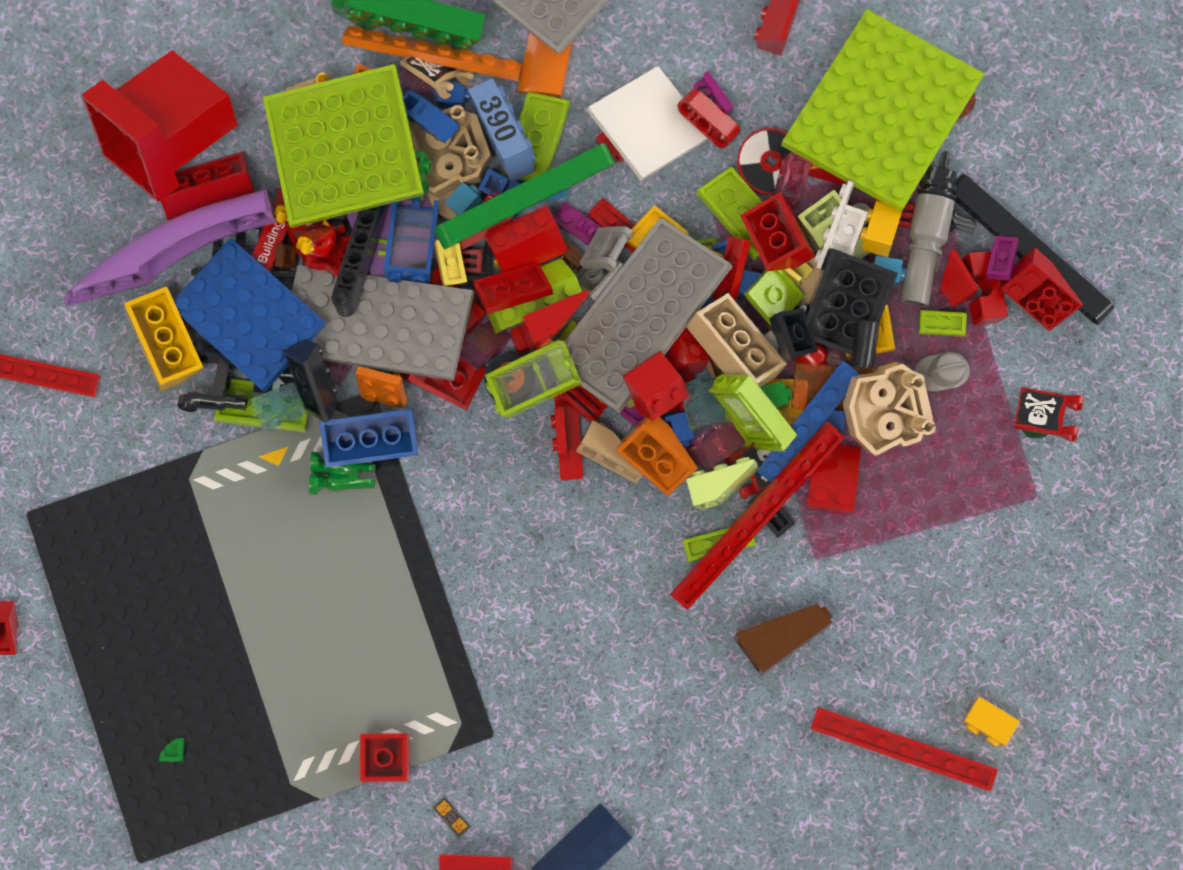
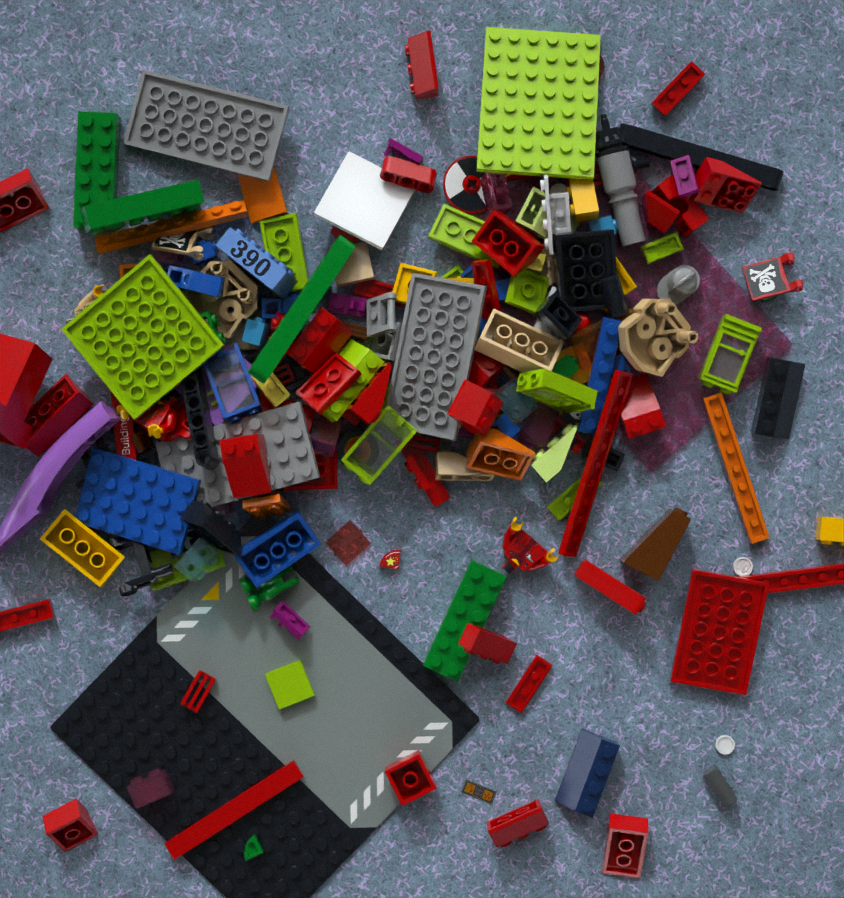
camera: 30 degrees left, 10 degrees up
none -> clear pink brick [127,768,174,809]
none -> red tile [164,760,304,860]
none -> red tile [180,670,216,713]
none -> red slope [220,434,272,499]
none -> lime tile [265,659,315,710]
none -> magenta plate [270,600,310,639]
none -> clear red piece [325,520,371,566]
none -> tan tile [335,242,374,287]
none -> red tile [379,550,401,569]
none -> green brick [423,559,507,682]
none -> red brick [458,623,517,664]
none -> red torso [502,517,560,575]
none -> red tile [505,654,553,713]
none -> red slope [574,559,647,615]
none -> red plate [651,61,705,117]
none -> red plate [670,569,769,695]
none -> lime door [698,314,762,395]
none -> orange plate [702,392,770,544]
none -> white piece [733,557,753,576]
none -> black slope [751,356,806,439]

